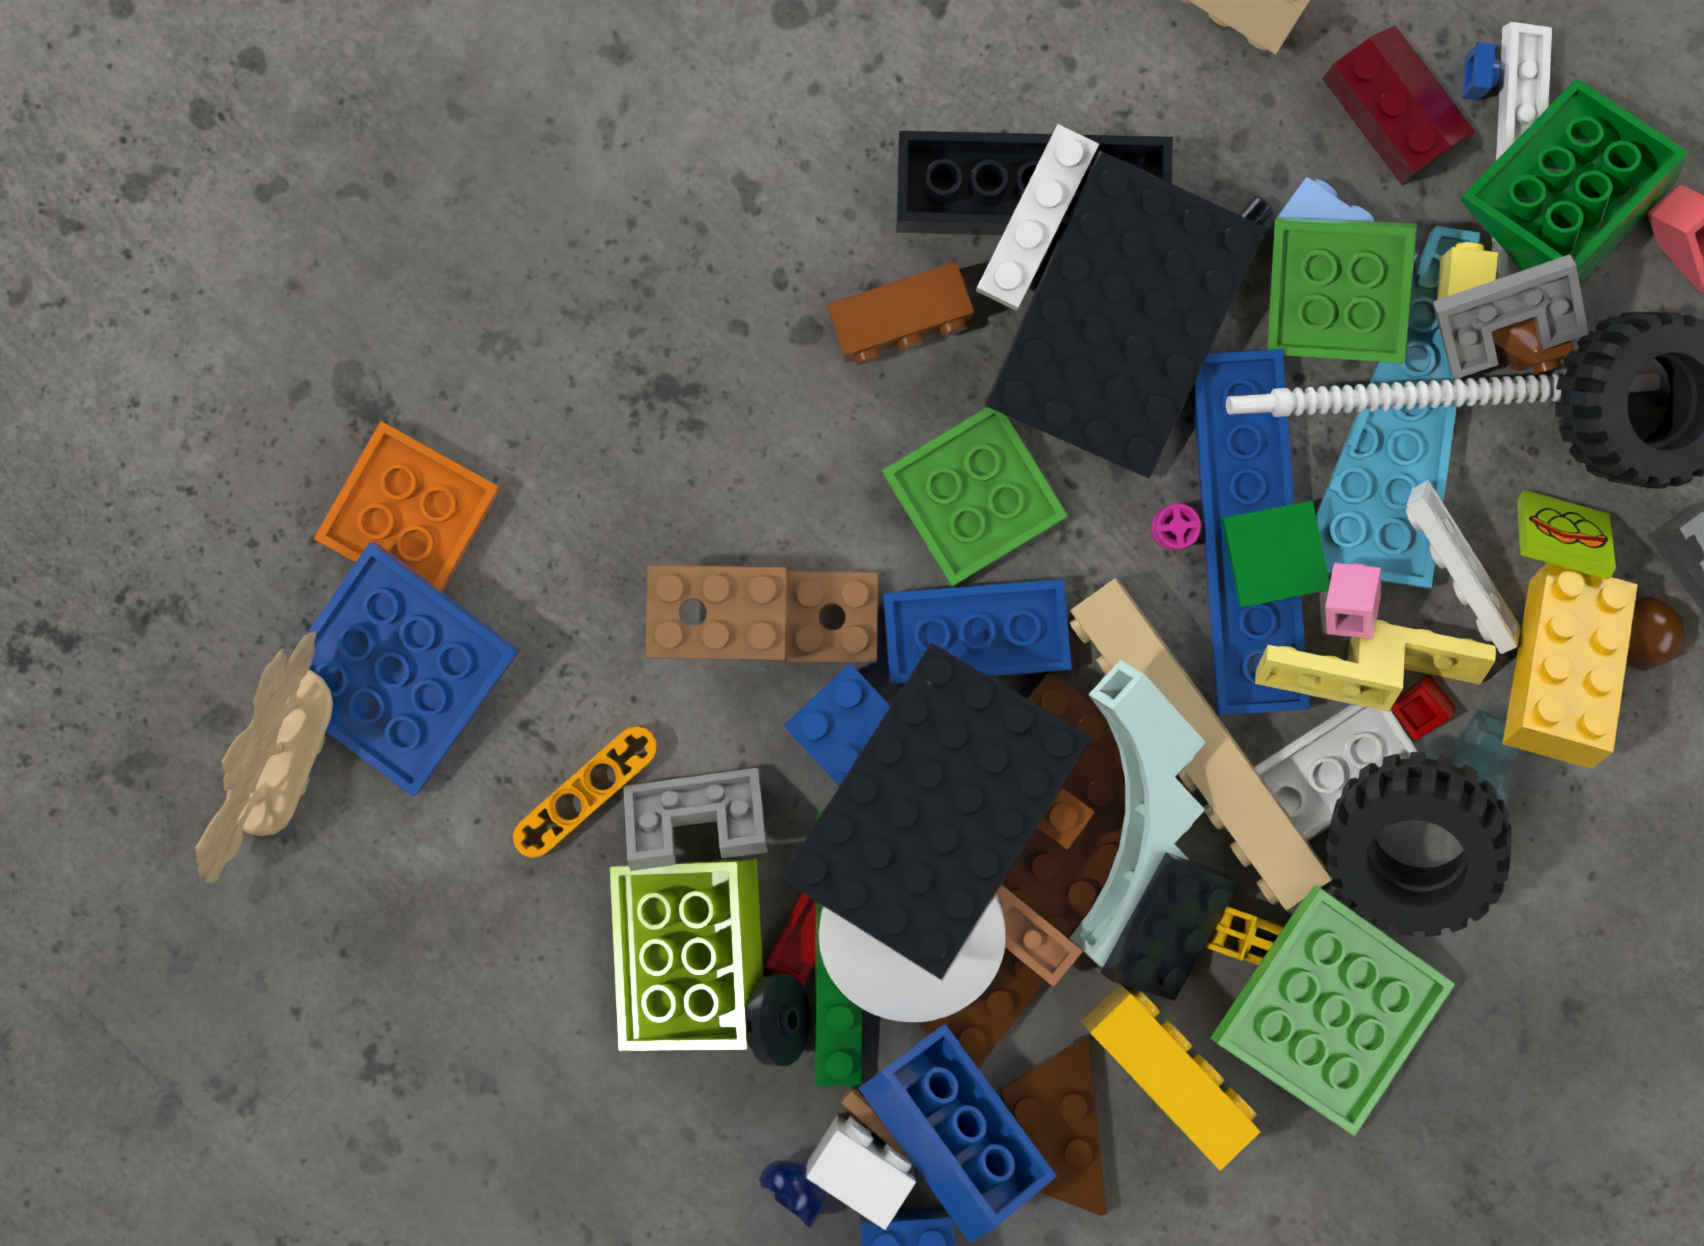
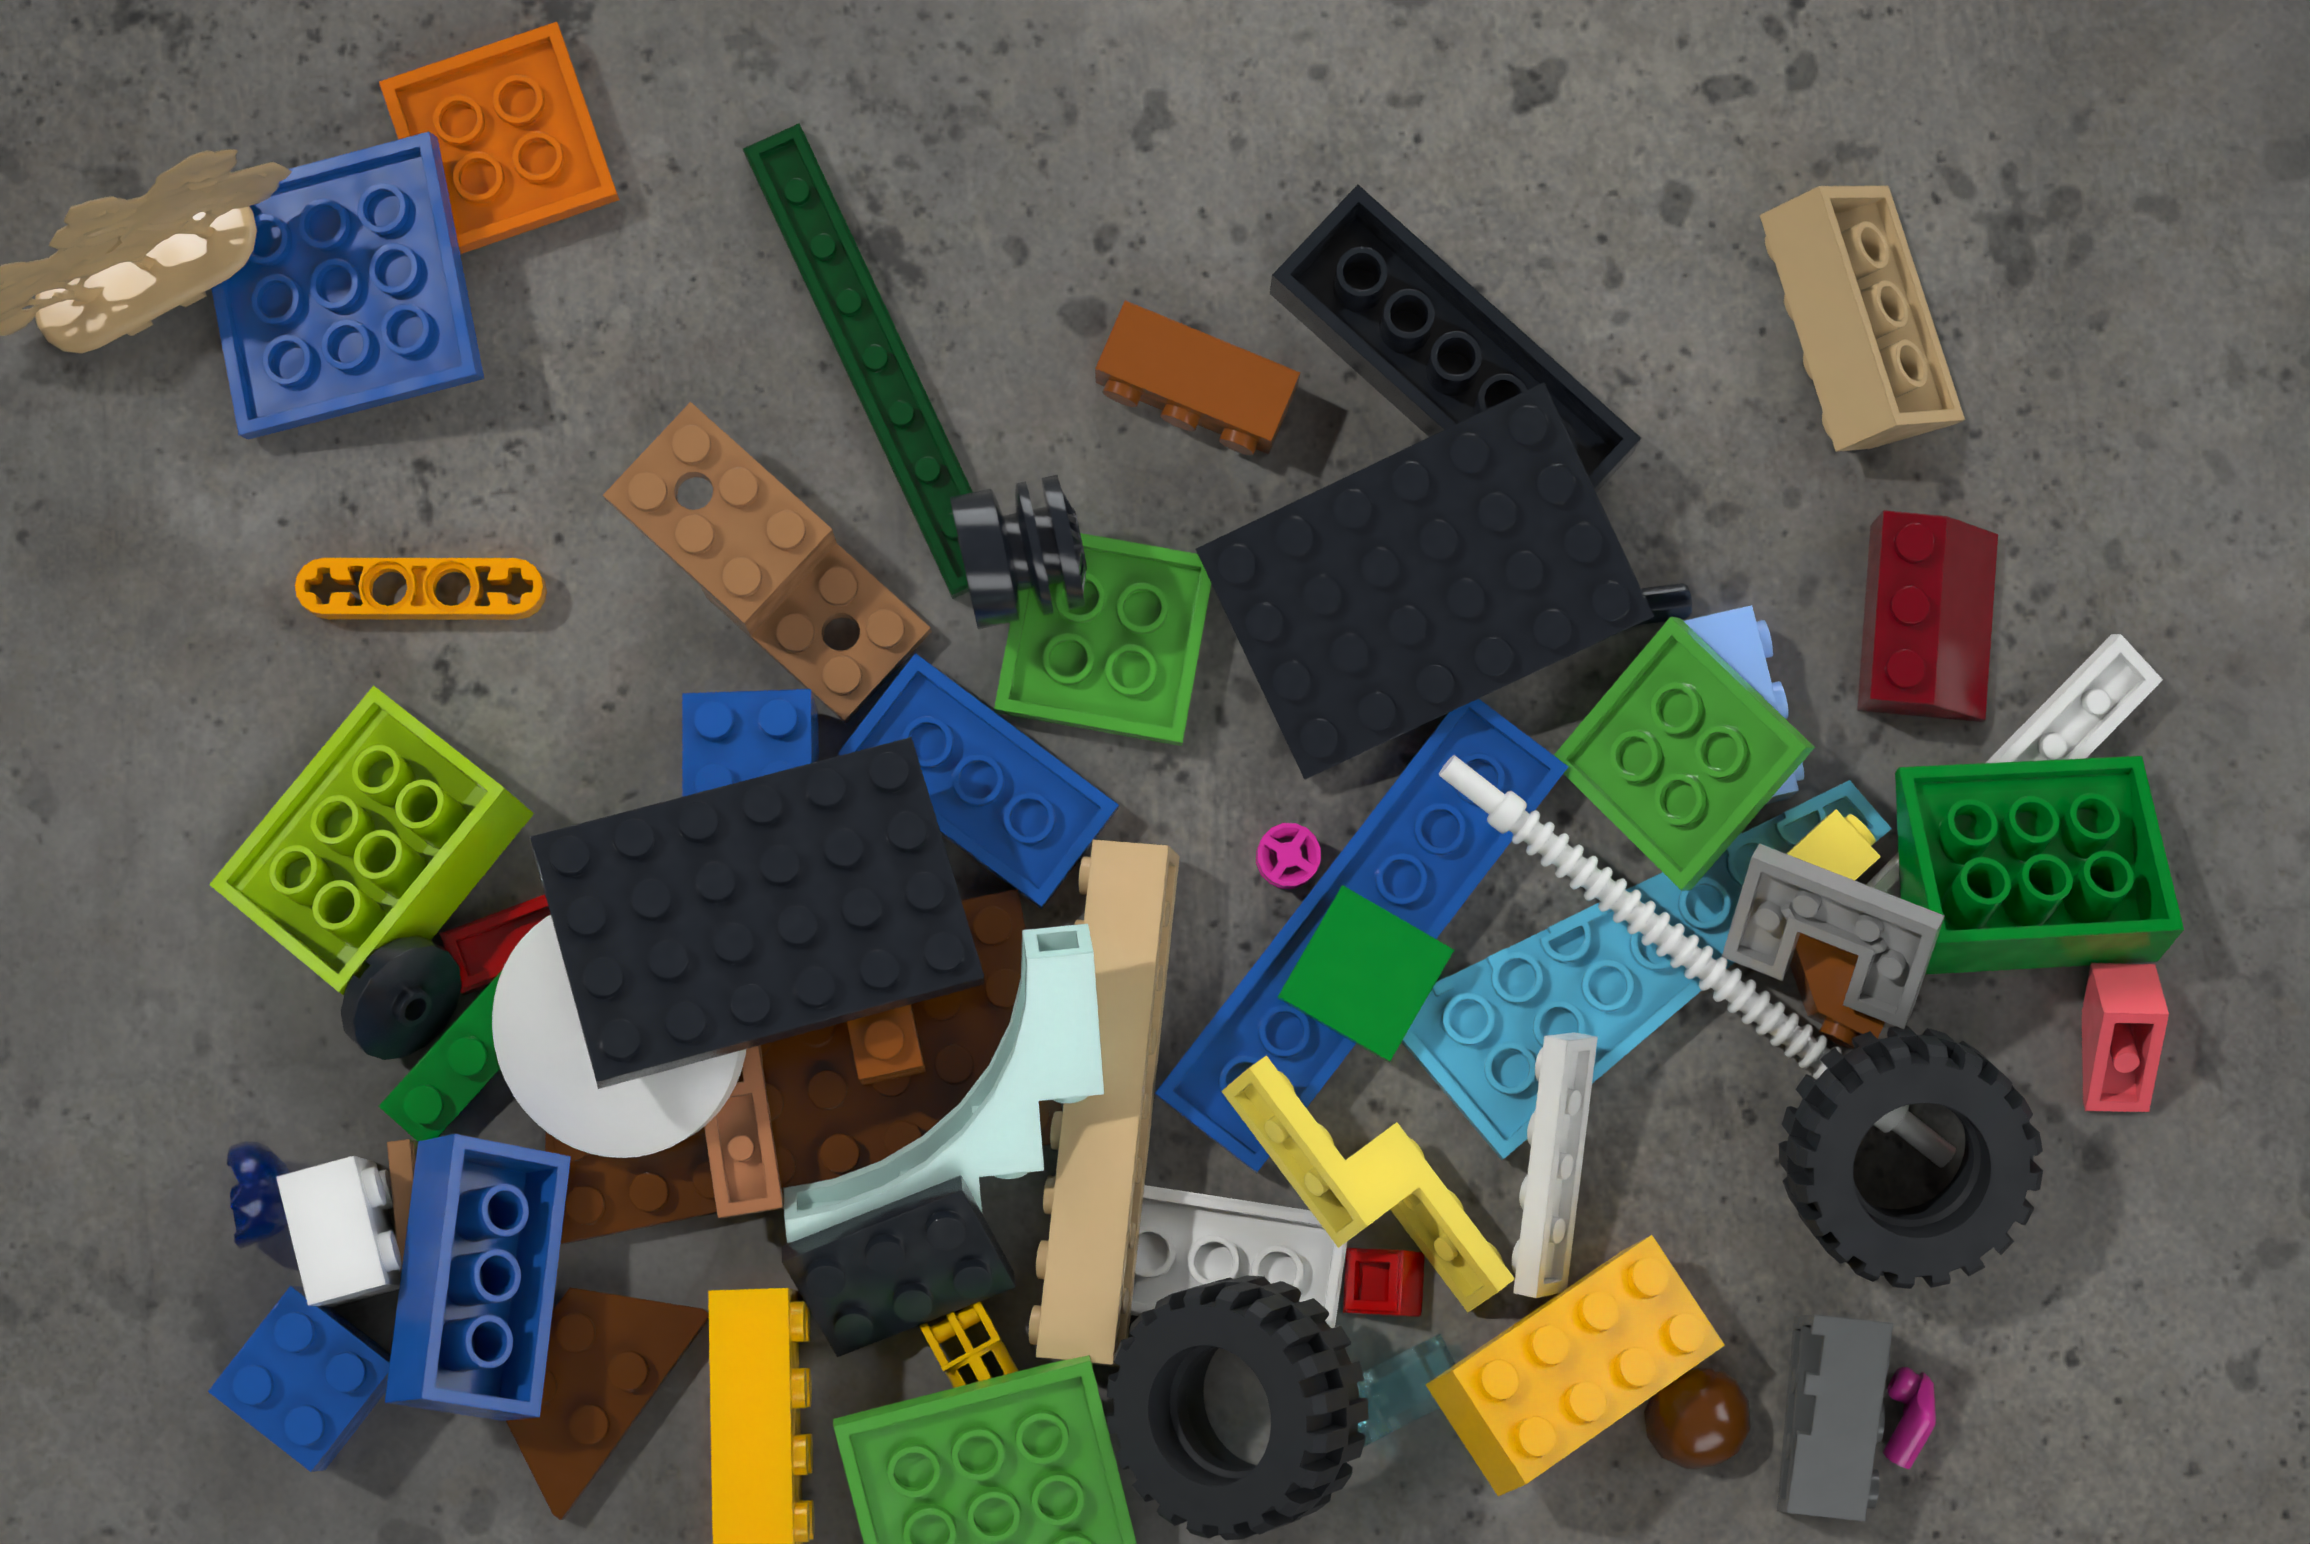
camera: 40 degrees right, 5 degrees down
light grey plate [623,768,768,871] -> none
white plate [976,124,1099,311] -> none
bright pink brick [1325,563,1381,639] -> none
blue plate [1462,42,1500,101] -> none
lime tile [1517,489,1616,579] -> none
none -> dark green tile [743,123,973,599]
none -> black wheel [950,475,1087,629]

